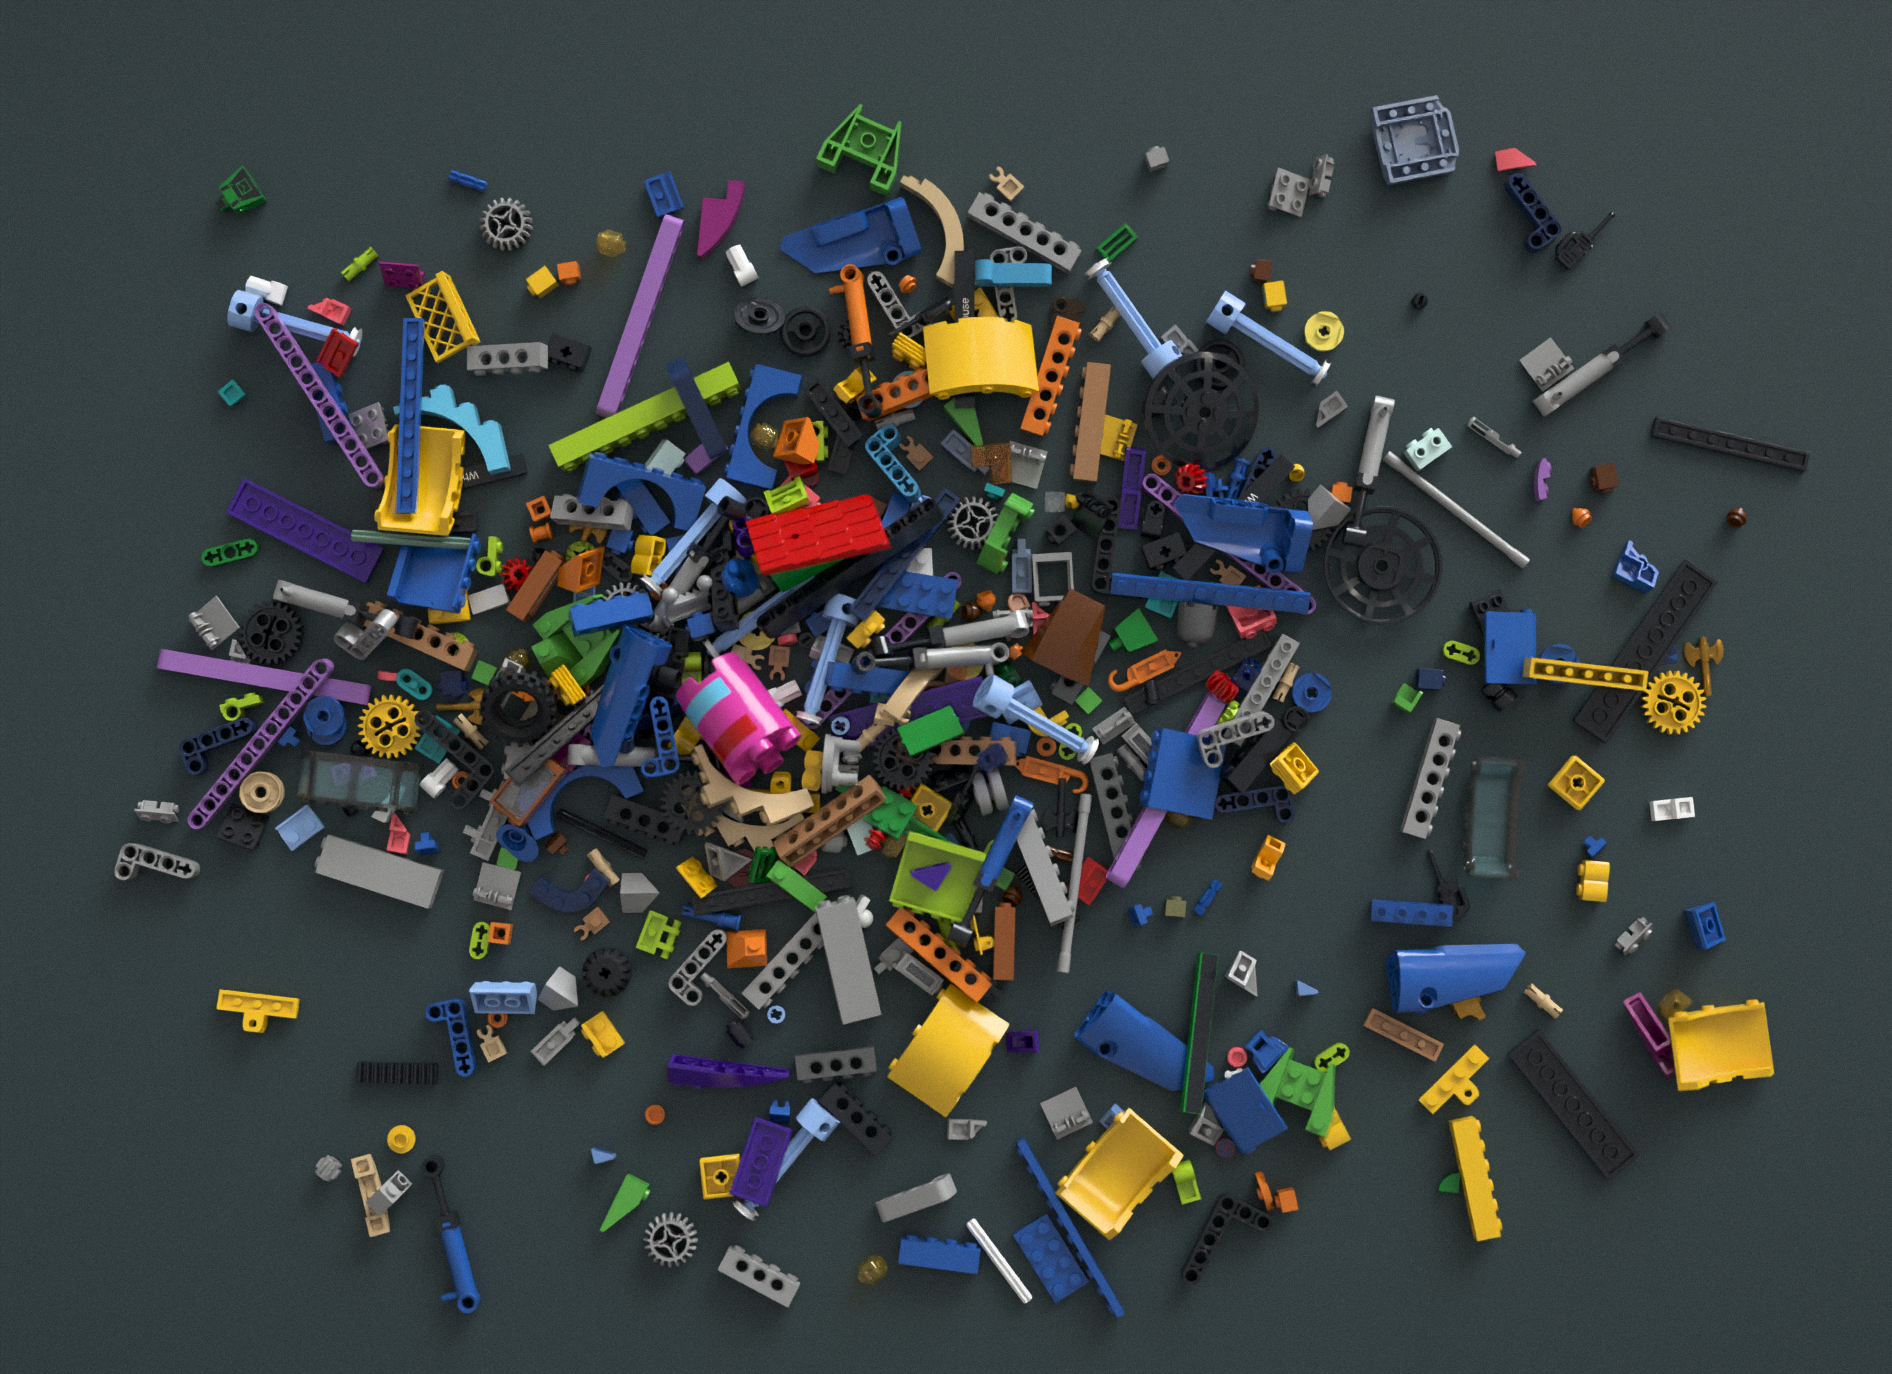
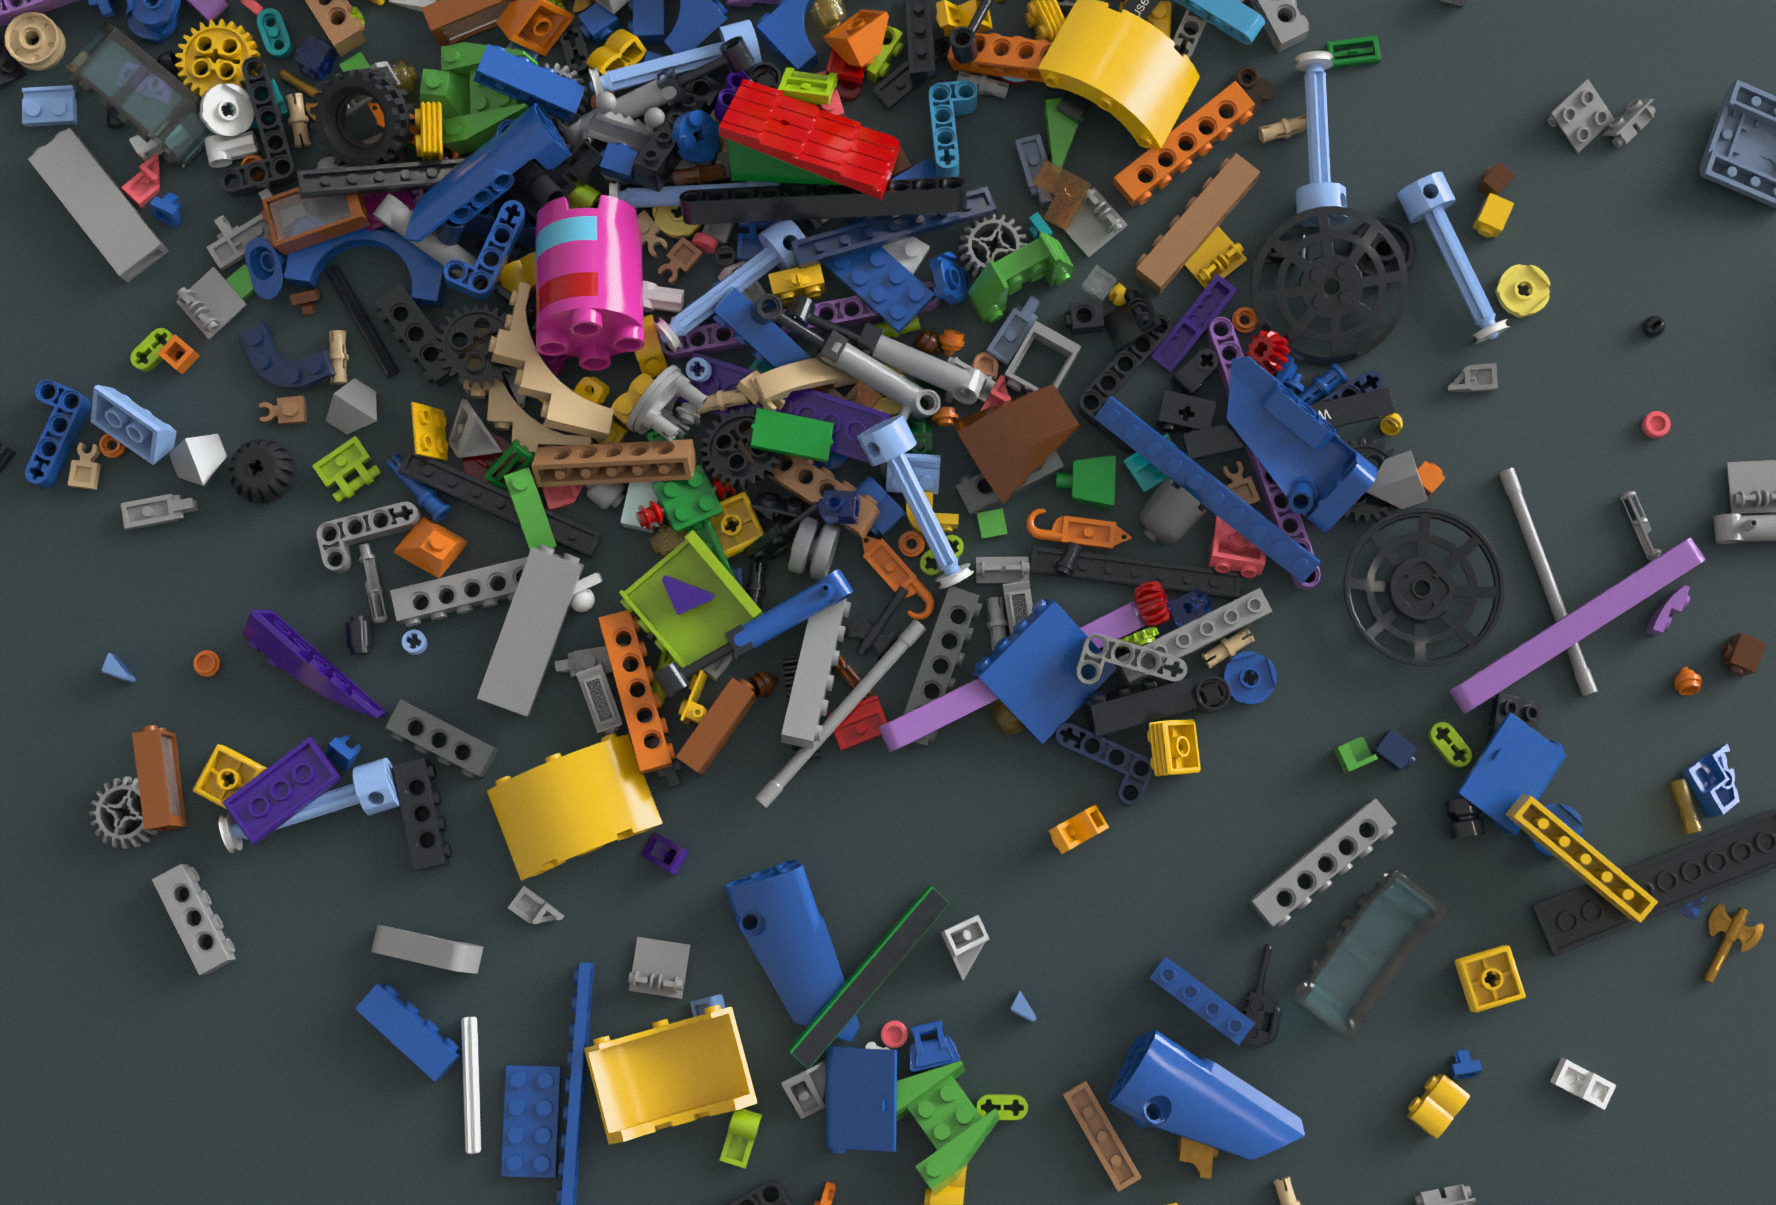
camera: 35 degrees right, 5 degrees down
yellow bracket [581,1011,625,1058] -> none
bright green slope [599,1173,650,1232] -> none
clear yellow head [858,1255,888,1286] -> none
medium nougat plate [899,436,934,472] -> none
bright green tile [996,867,1015,890] -> none
blue tile [1127,904,1153,927] -> none
light grey slope [1160,324,1198,354] -> none
olive plate [1164,896,1186,917] -> none
blue axle [1193,880,1222,916] -> none
tile [1215,1137,1236,1158] -> none
light grey piece [1342,395,1395,548] -> none
light aqua brick [1403,428,1452,472] -> none
yellow gear [1640,671,1707,735] -> none
none -> dark orange window [132,725,188,832]
none -> white plate [199,84,254,137]
none -> reddish brown axle [673,164,726,186]
none -> blue plate [929,252,969,305]
none -> medium lavender beam [1449,537,1706,714]
none -> coral tile [1641,411,1671,439]
none -> clear yellow piece [1670,778,1702,834]

